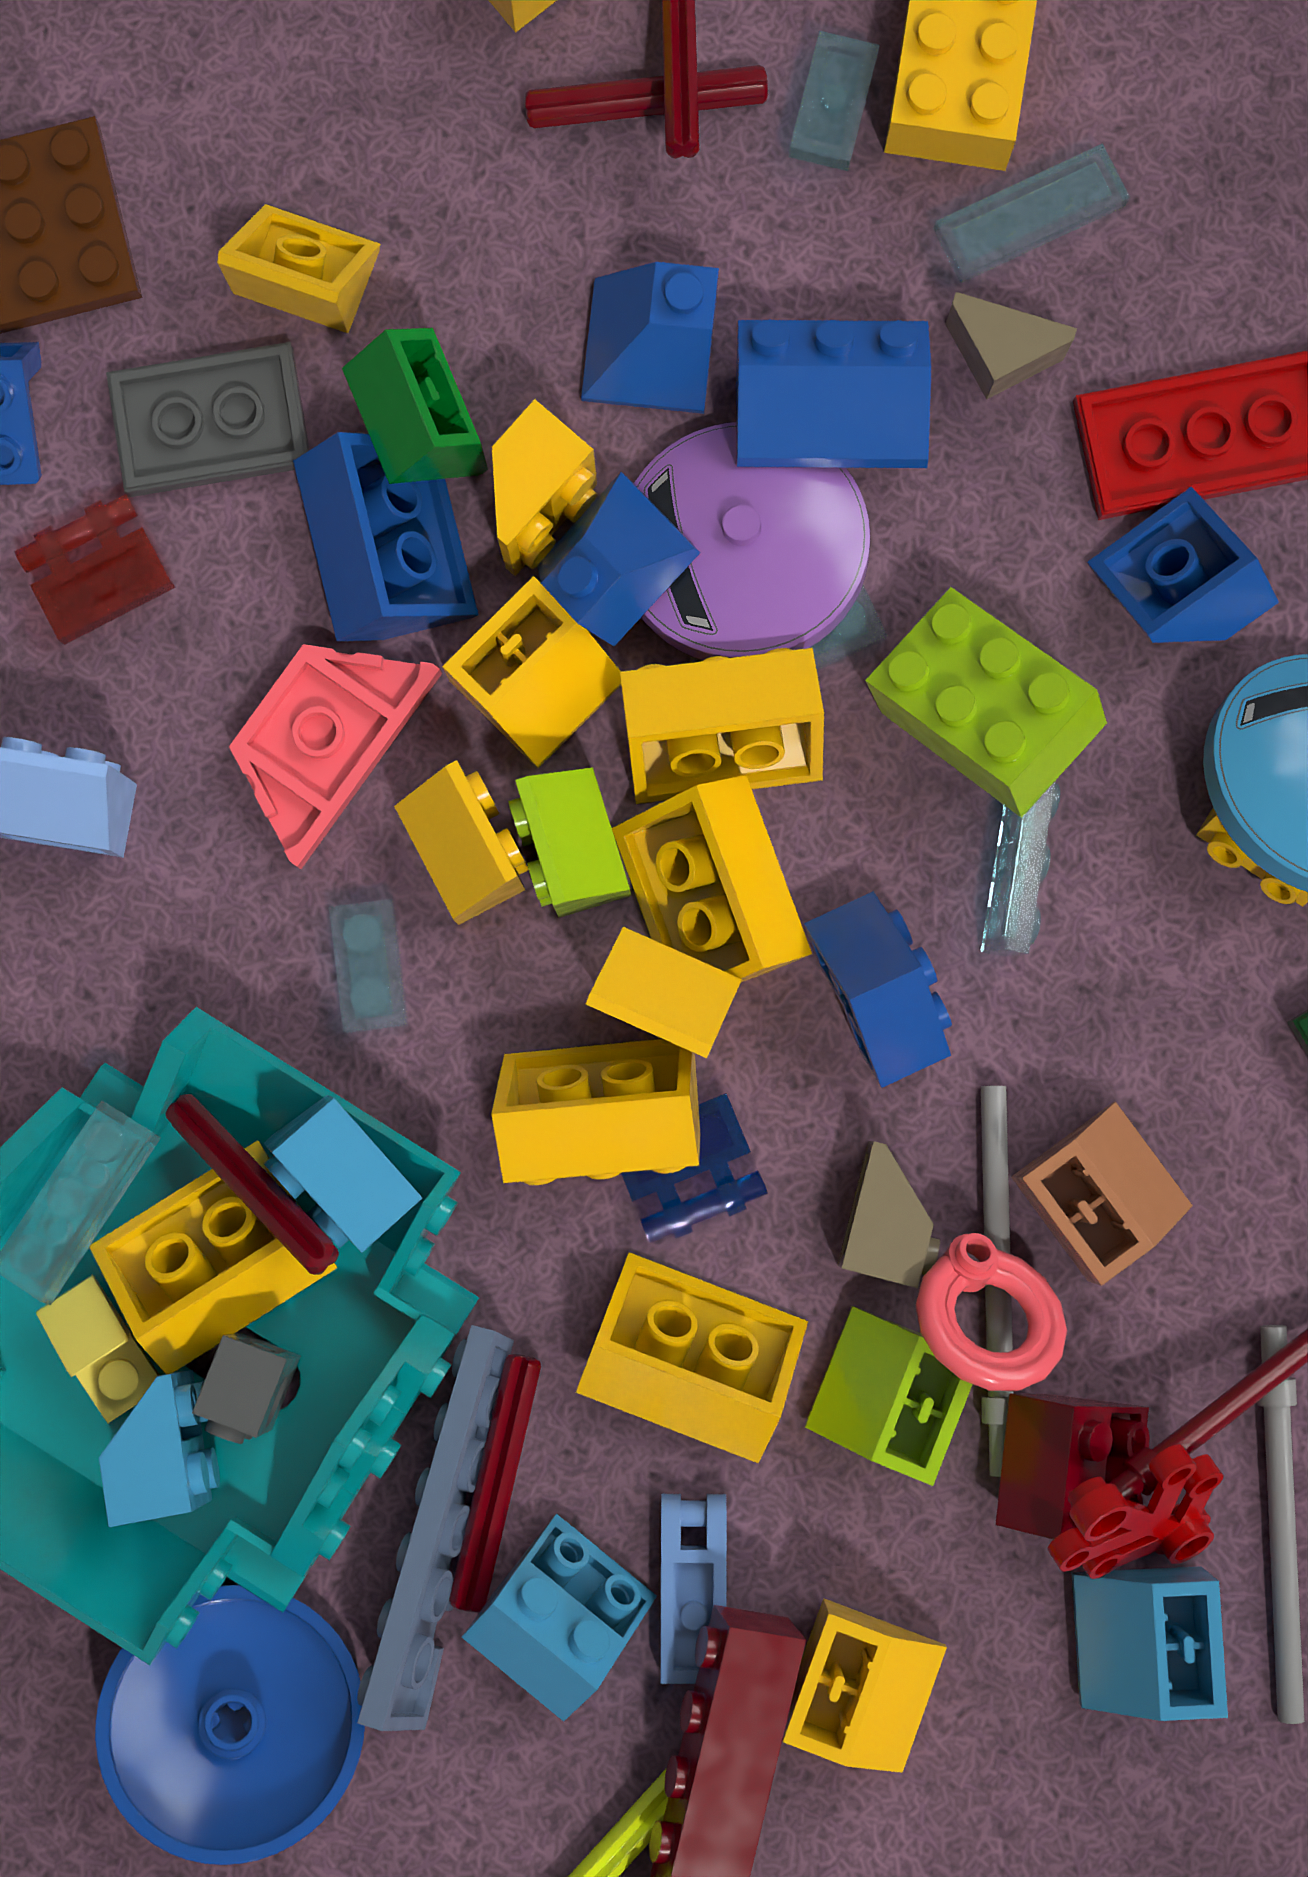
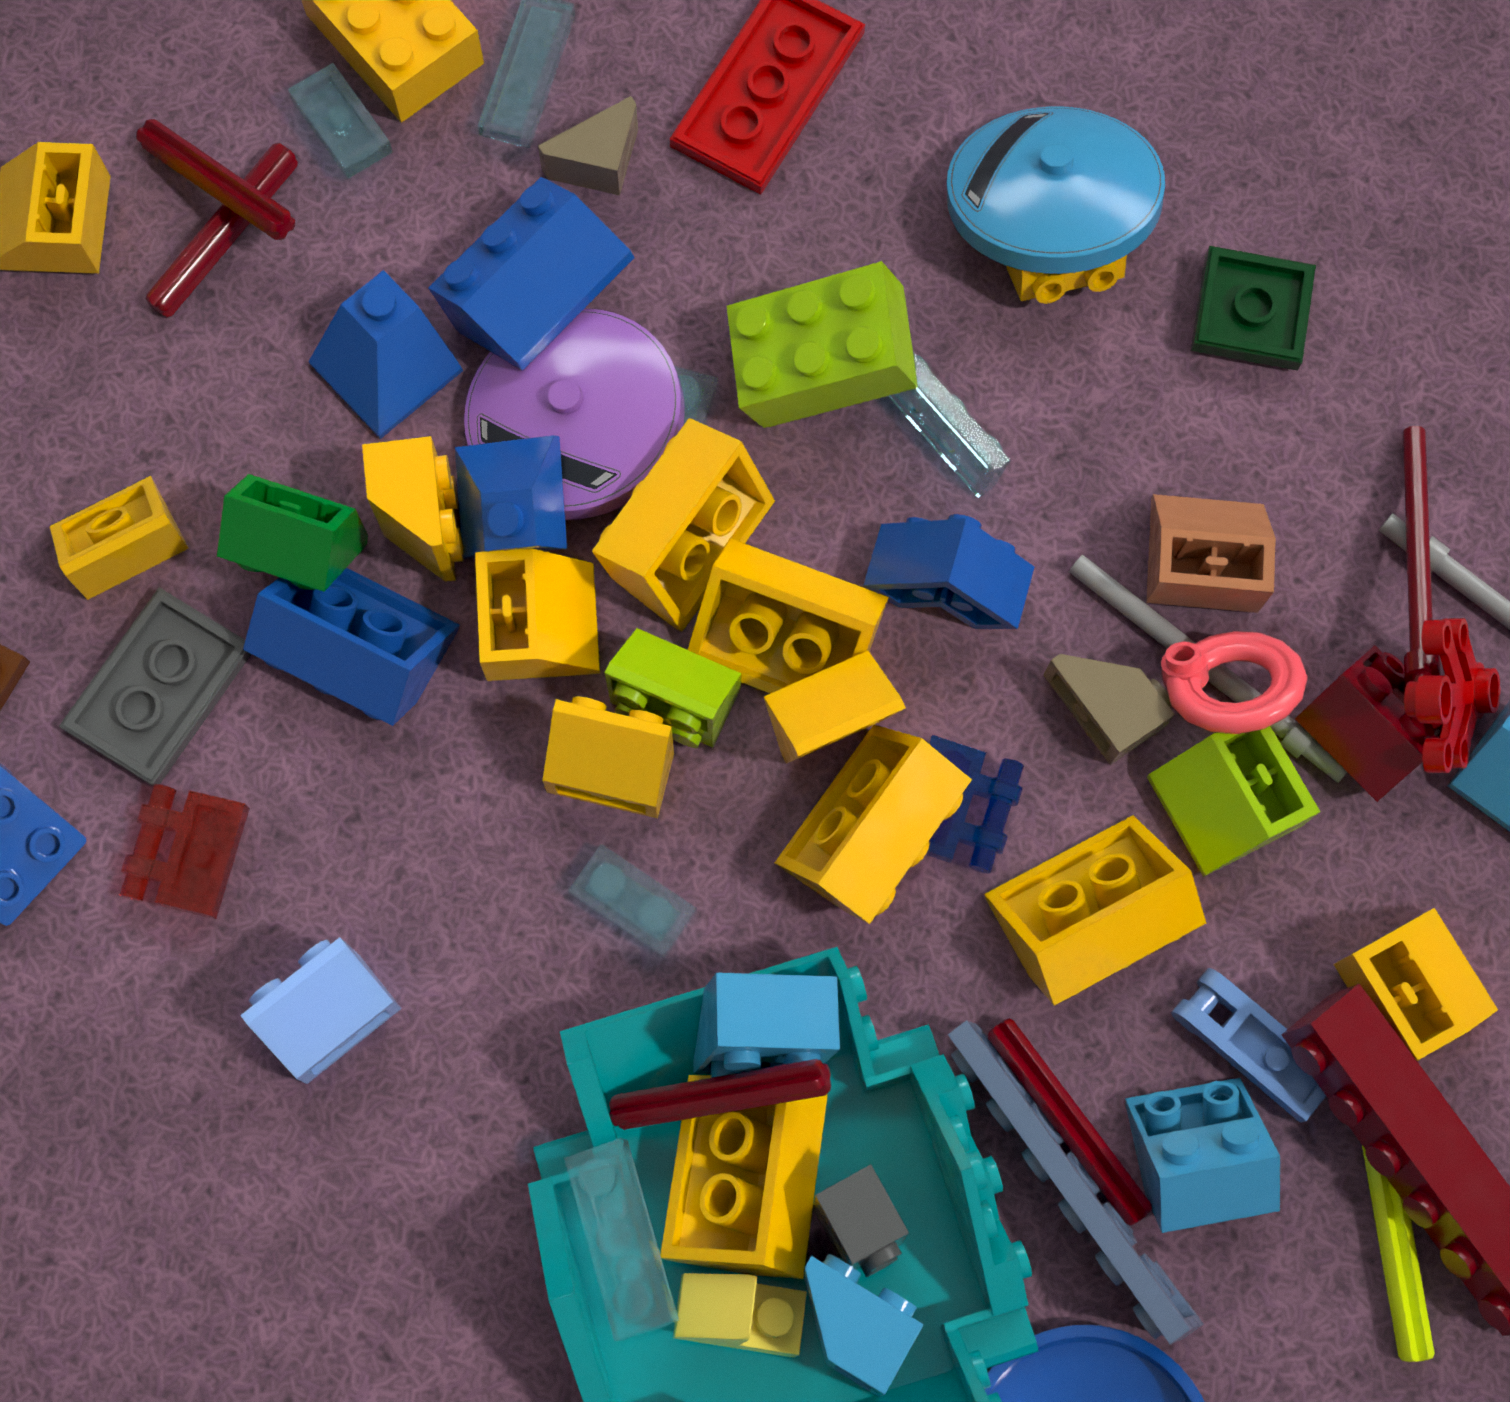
camera: 55 degrees left, 10 degrees down
coral wing [229,644,442,869] -> none
blue slope [1087,486,1279,643] -> none

